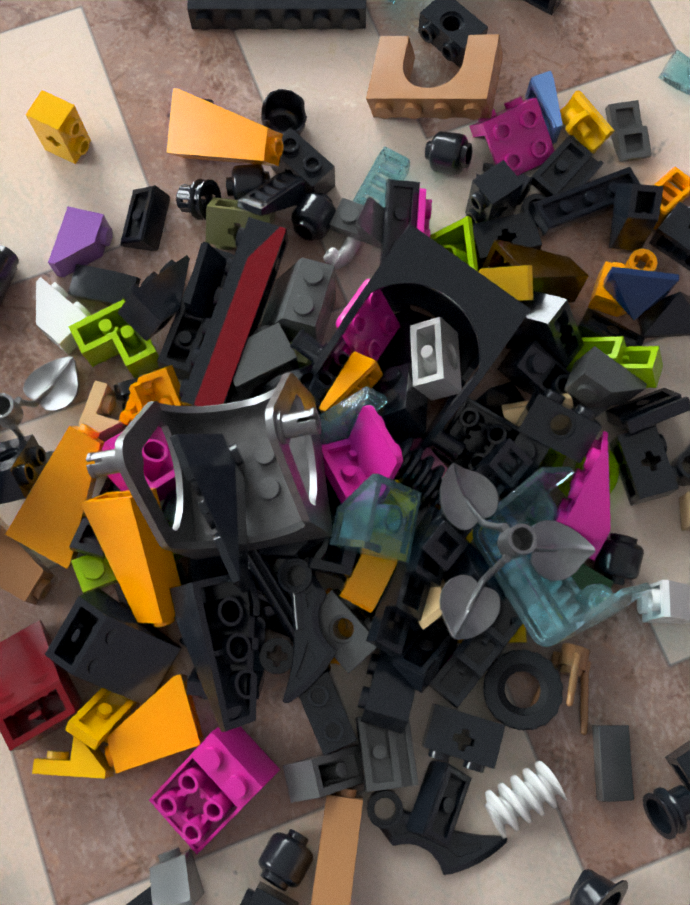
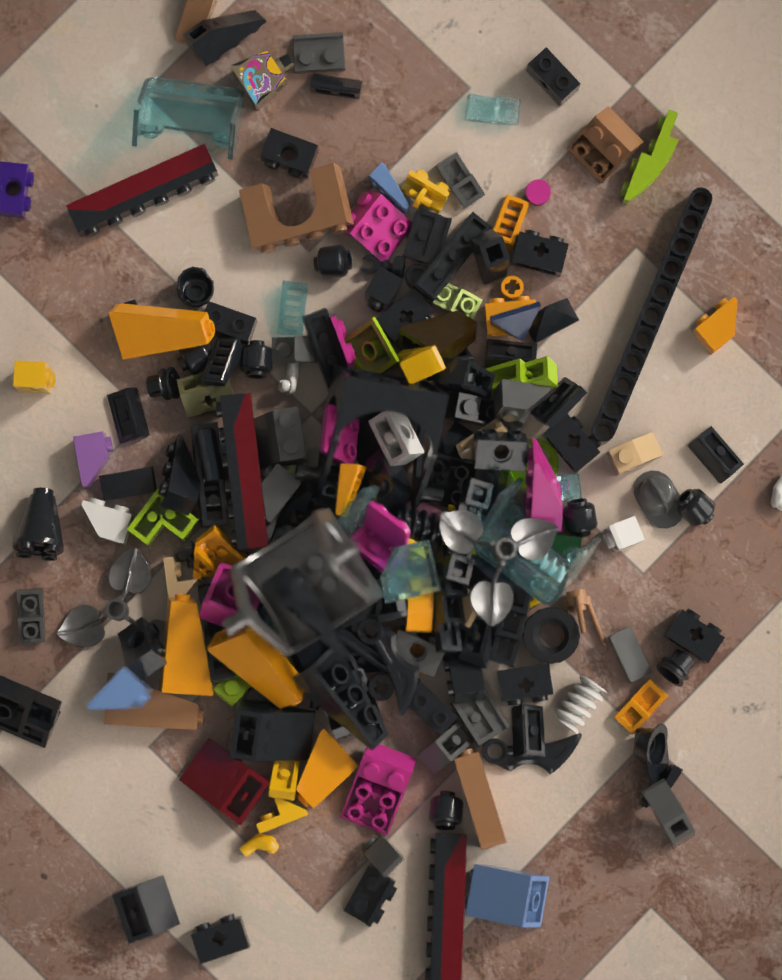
camera: 30 degrees left, 10 degrees up
none -> yellow arm [239,834,279,857]
none -> yellowish green slope [424,283,483,319]
none -> clear light blue slope [556,474,582,501]
none -> light orange slope [614,678,669,735]

